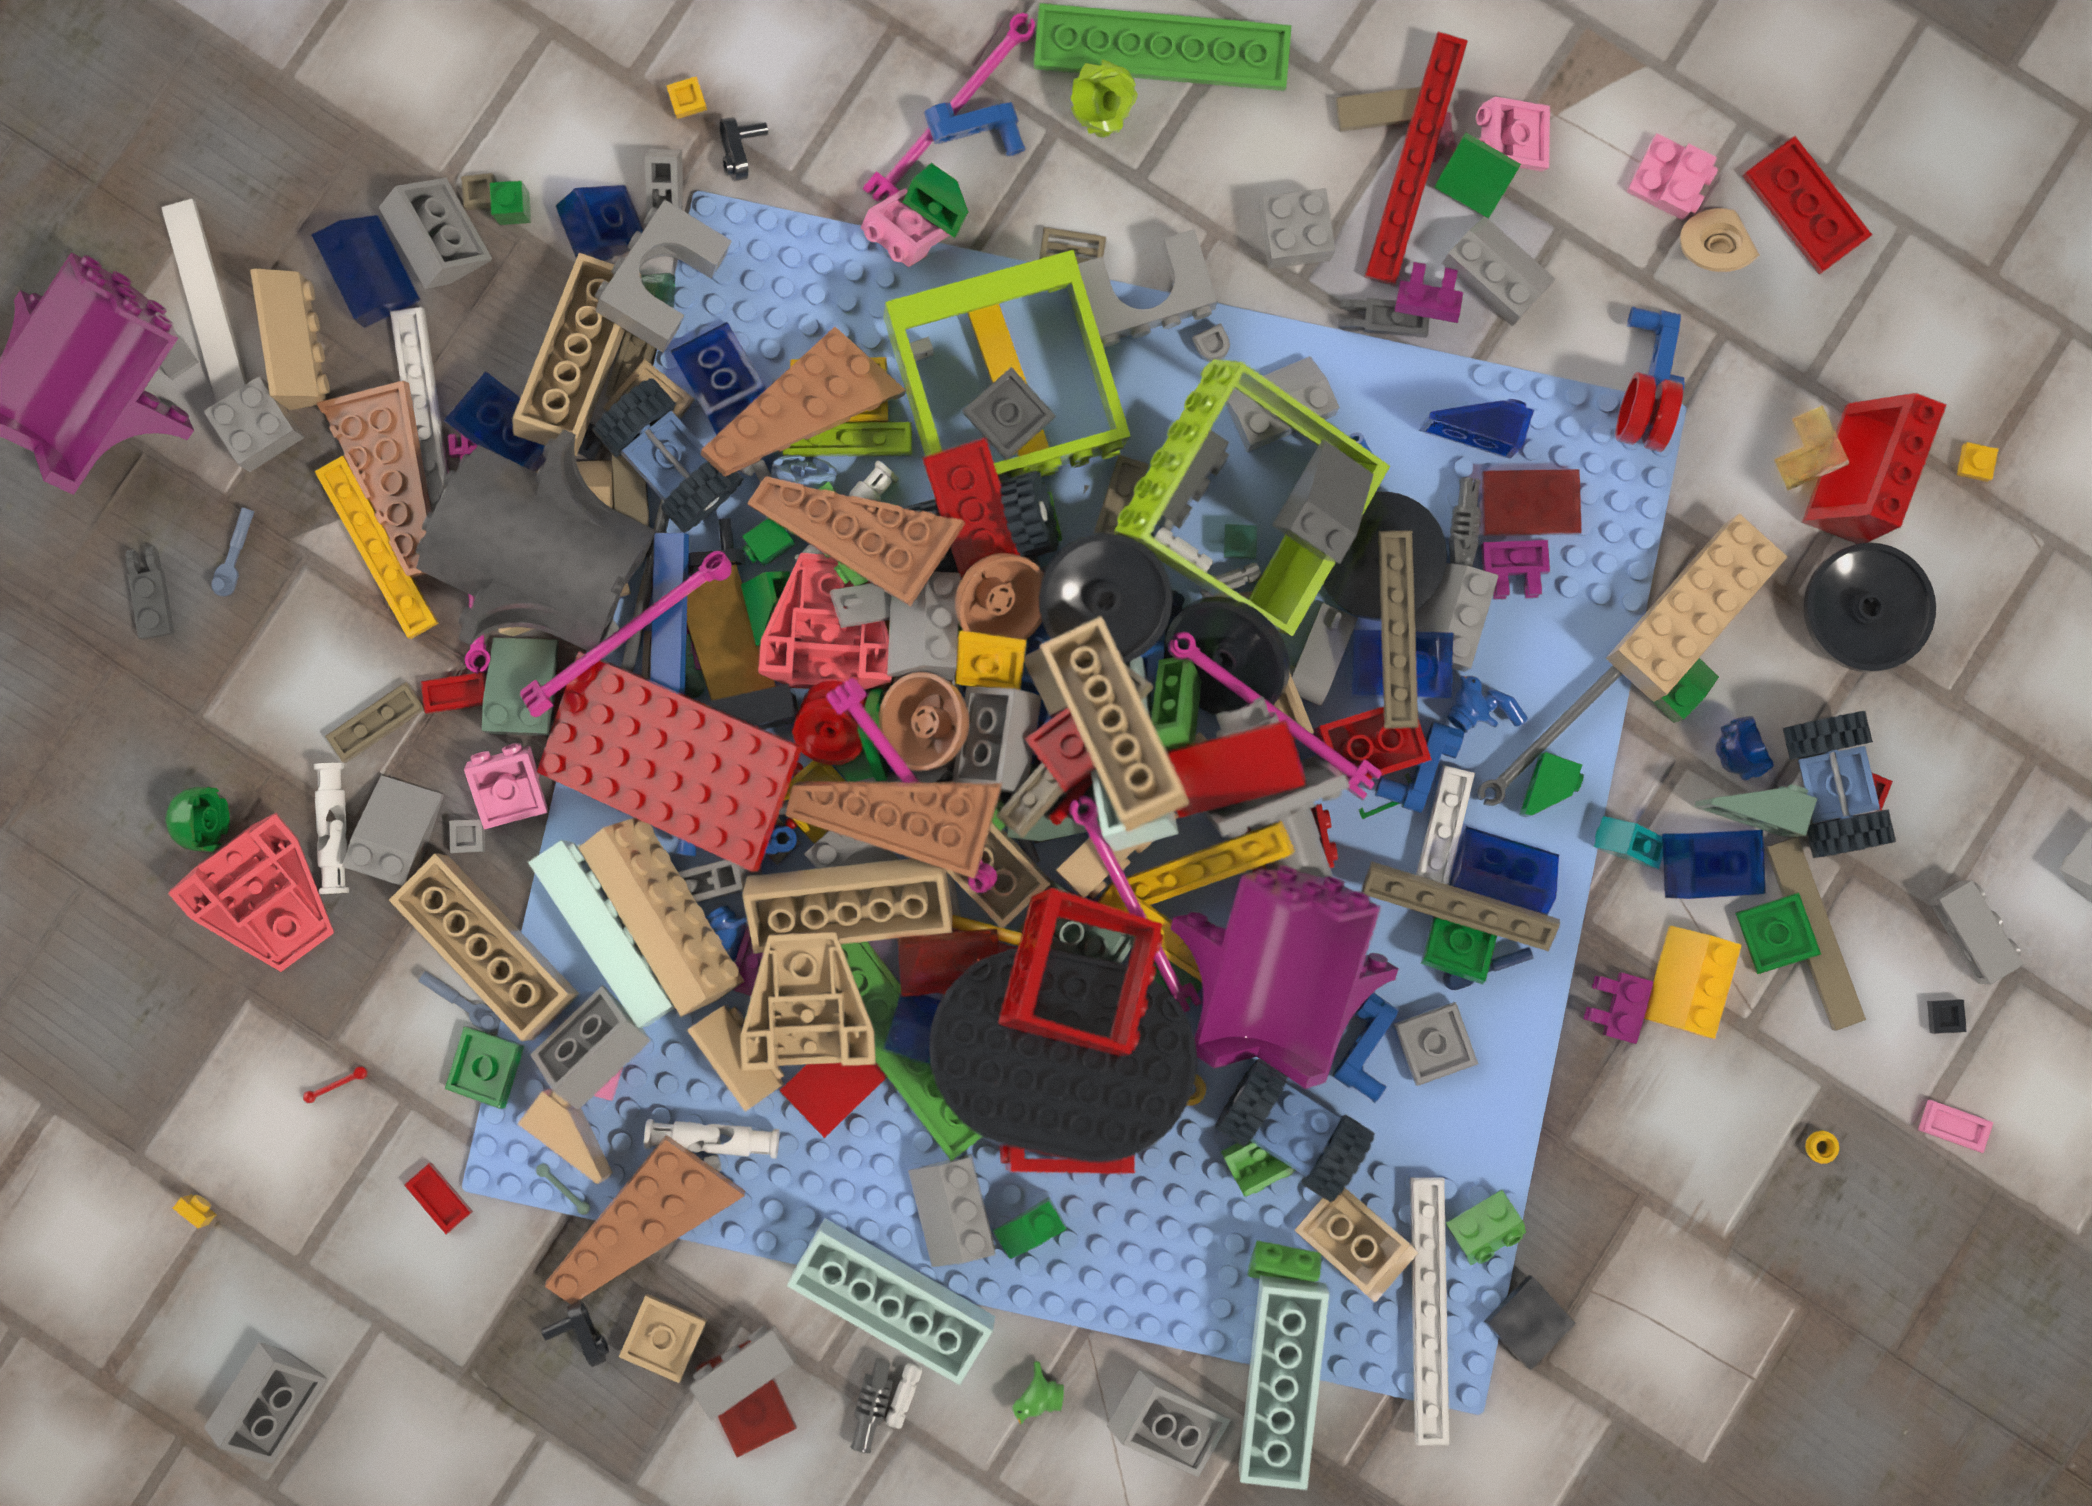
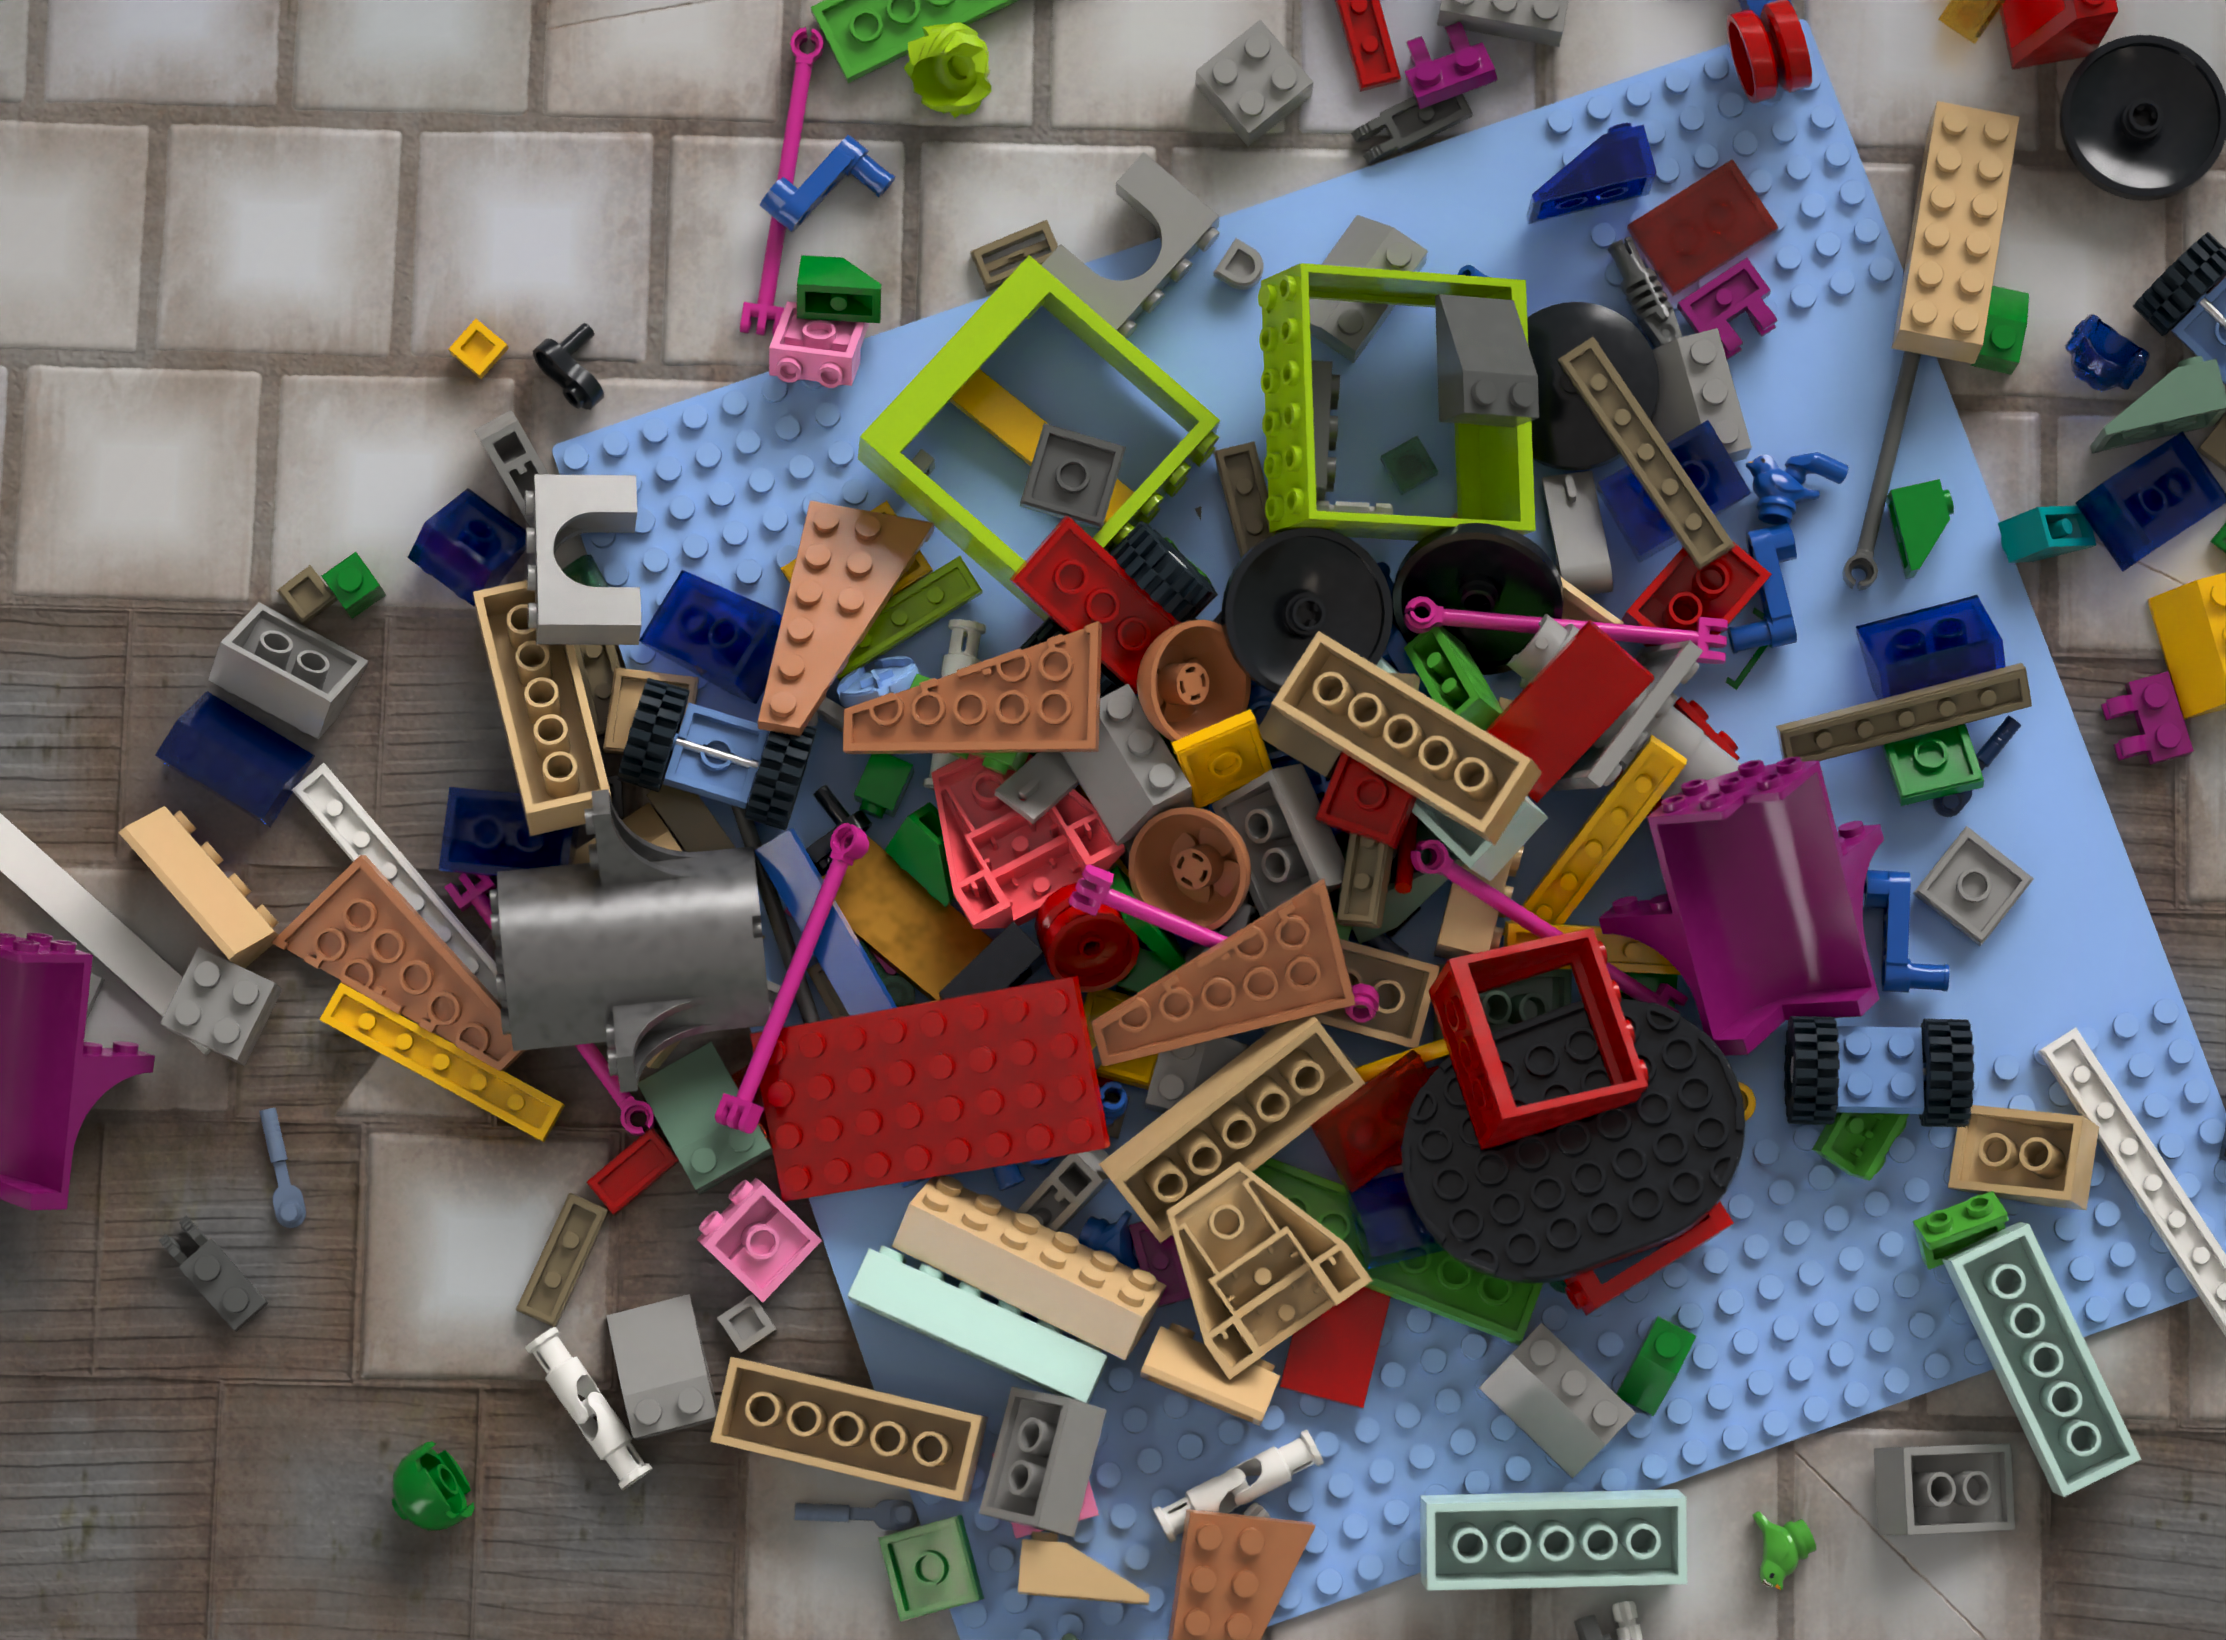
camera: 25 degrees left, 5 degrees down
coral wedge [168,813,334,972] -> none
light grey axle [1199,563,1261,598] -> none
white tile [1416,765,1475,885] -> none
bright green bracket [1446,1190,1526,1265] -> none

